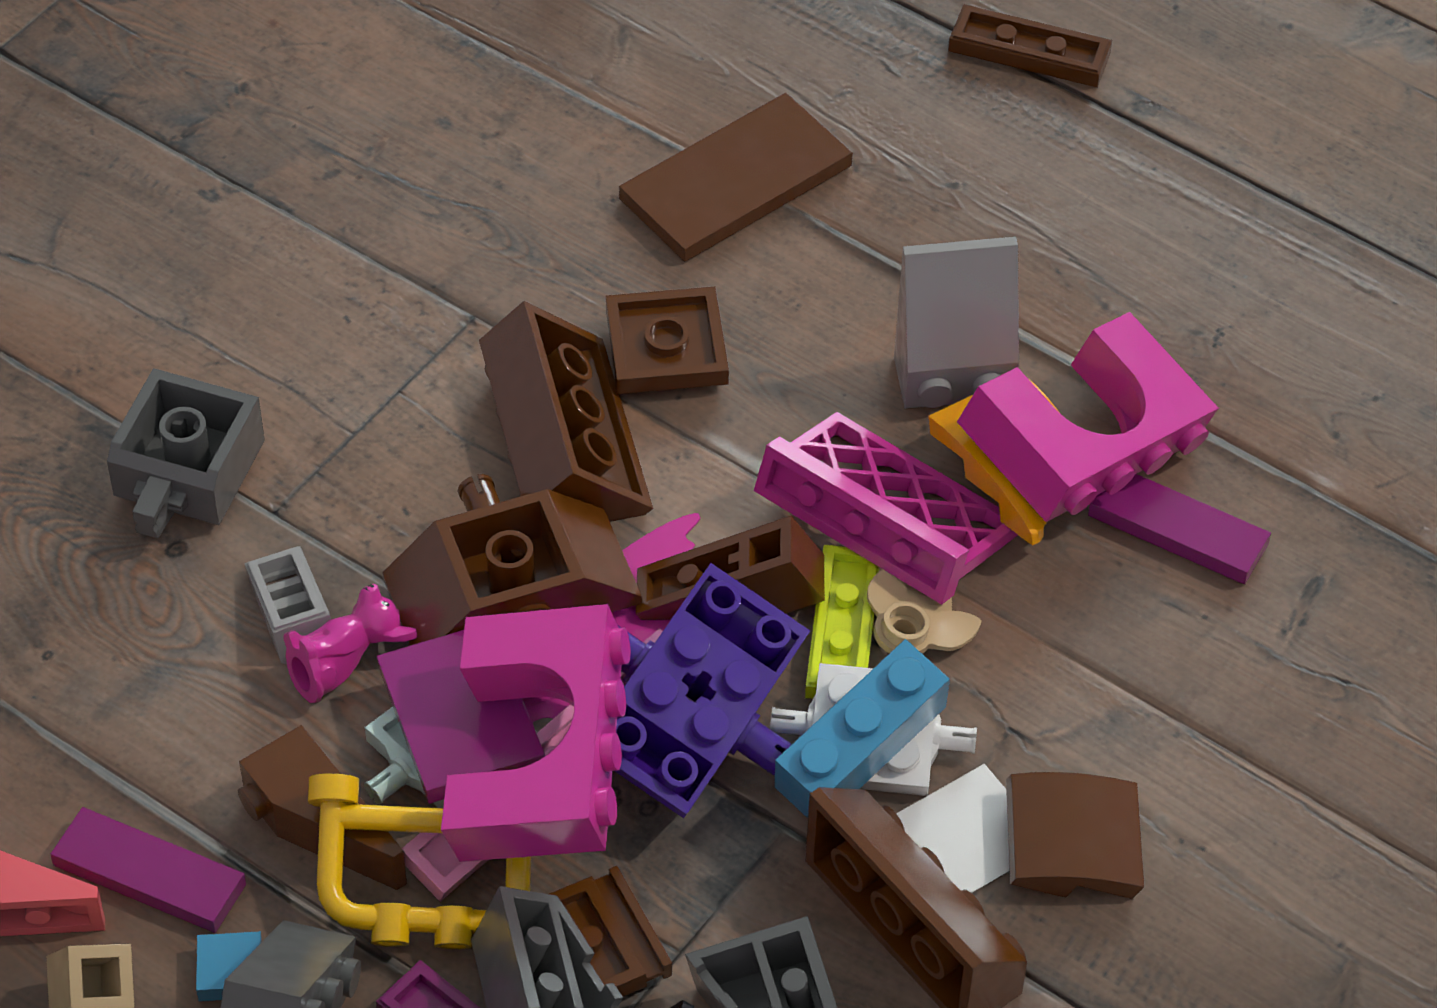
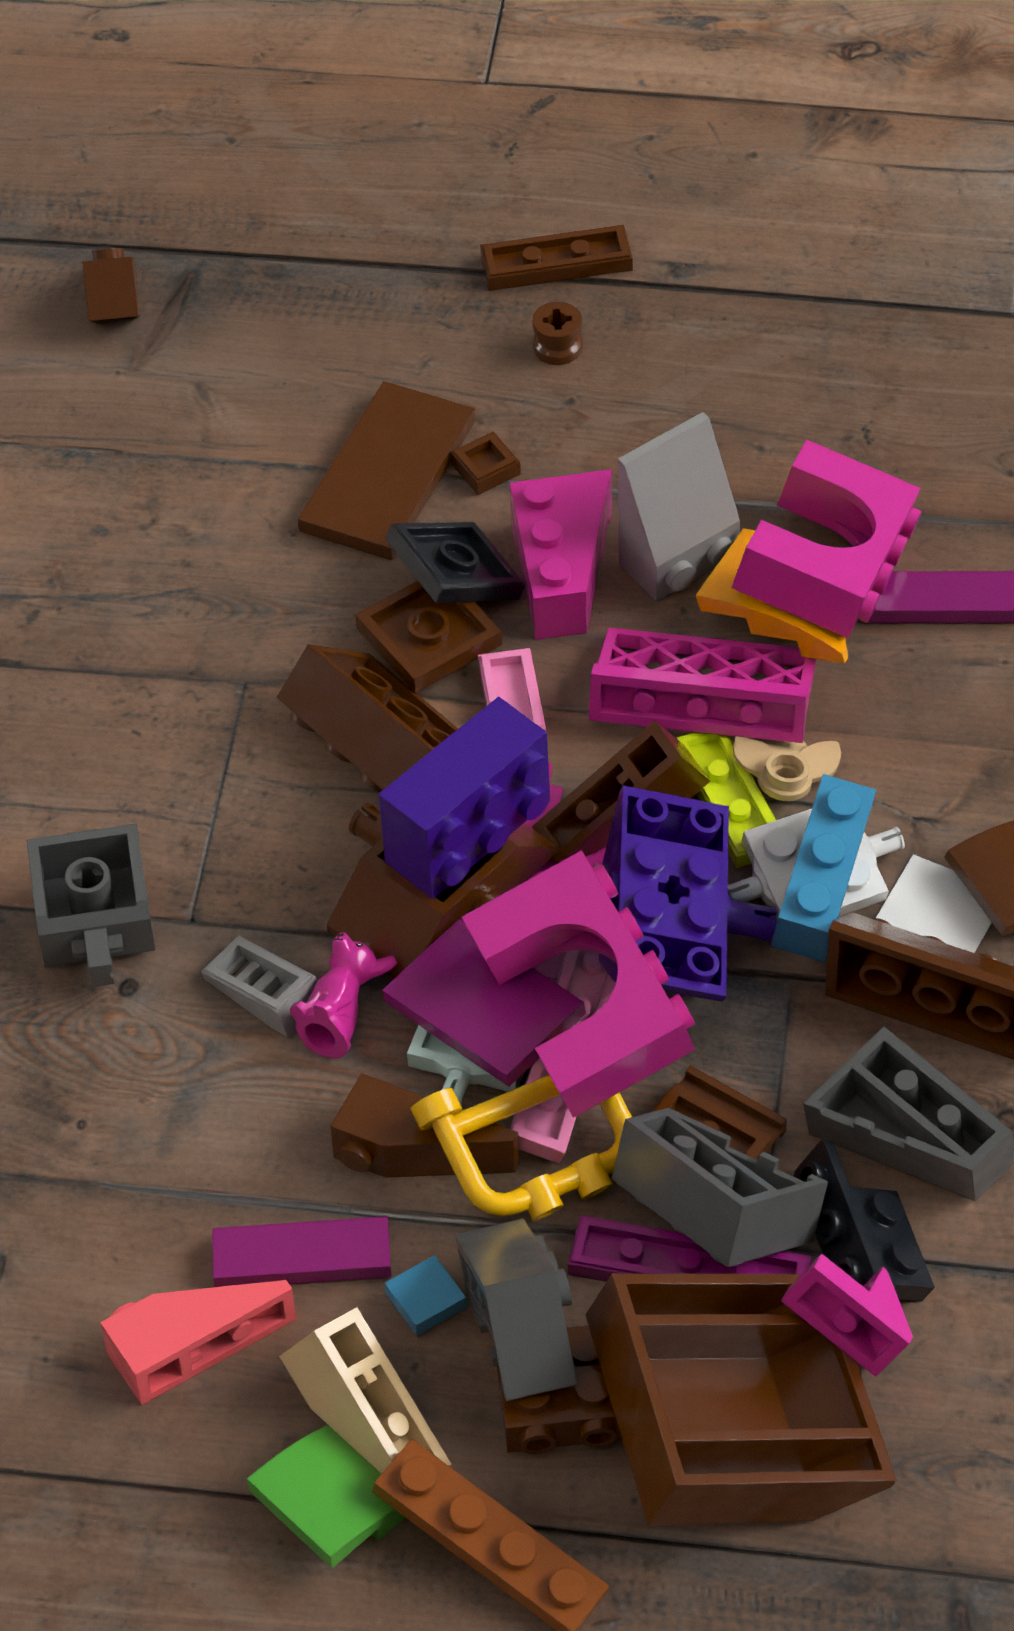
camera: 25 degrees left, 0 degrees up
none -> dark purple brick [378,696,550,899]
none -> black tile [385,522,526,603]
none -> reddish brown tile [450,431,521,495]
none -> bright pink tile [478,648,546,731]
none -> dark pink wedge [510,469,612,640]
none -> reddish brown wheel [532,302,583,365]

